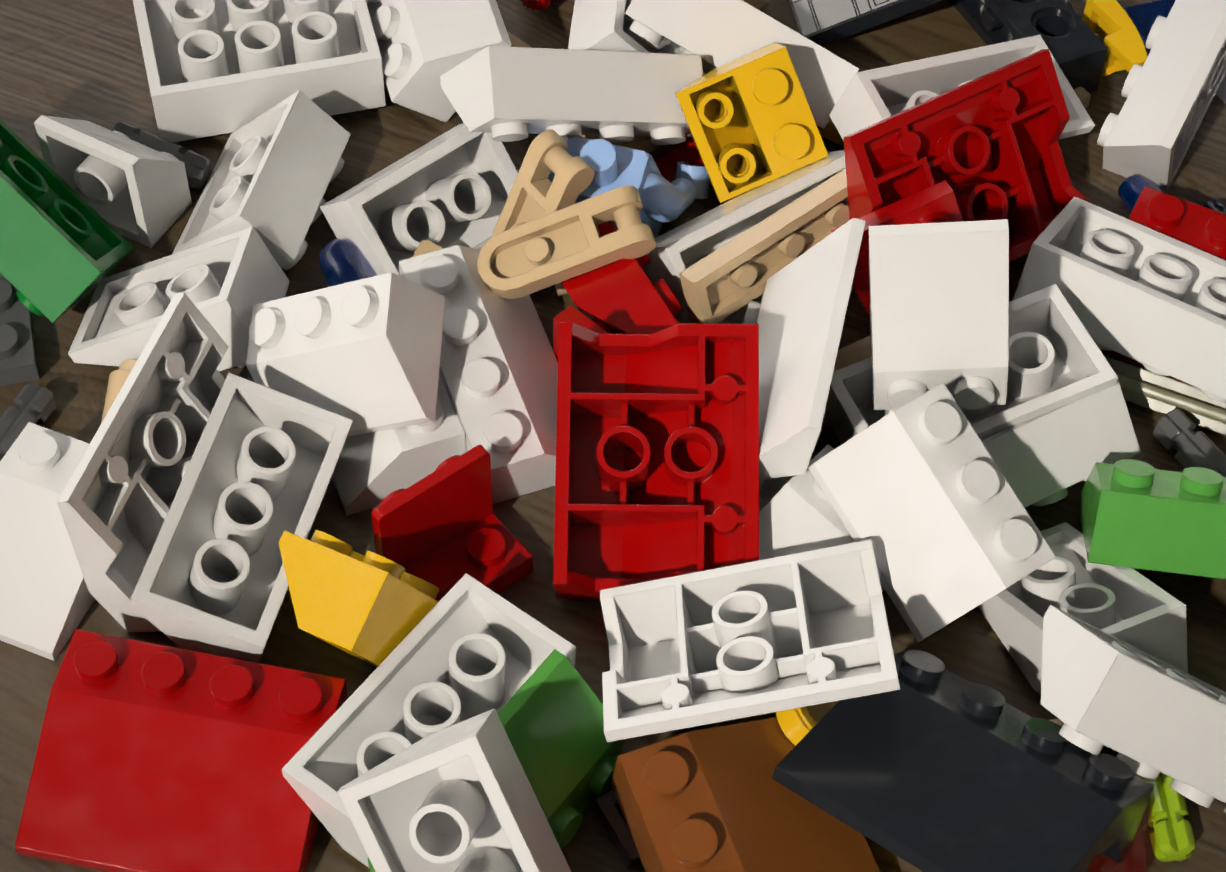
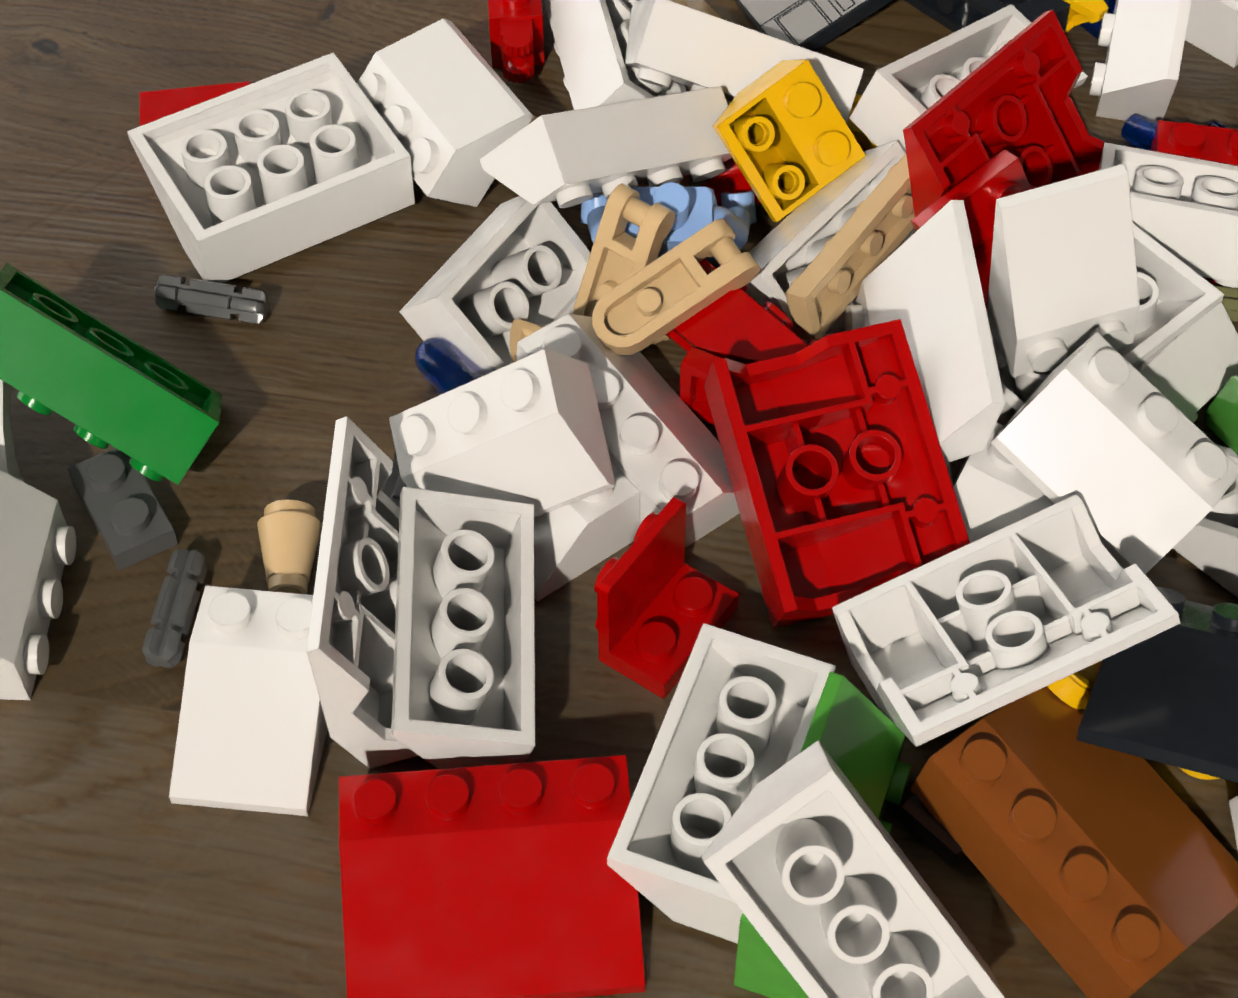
camera: 15 degrees left, 0 degrees up
white slope [34,115,192,248] -> none
white slope [68,226,290,371] -> none
white slope [172,90,351,270] -> none
yellow slope [278,530,440,668] -> none

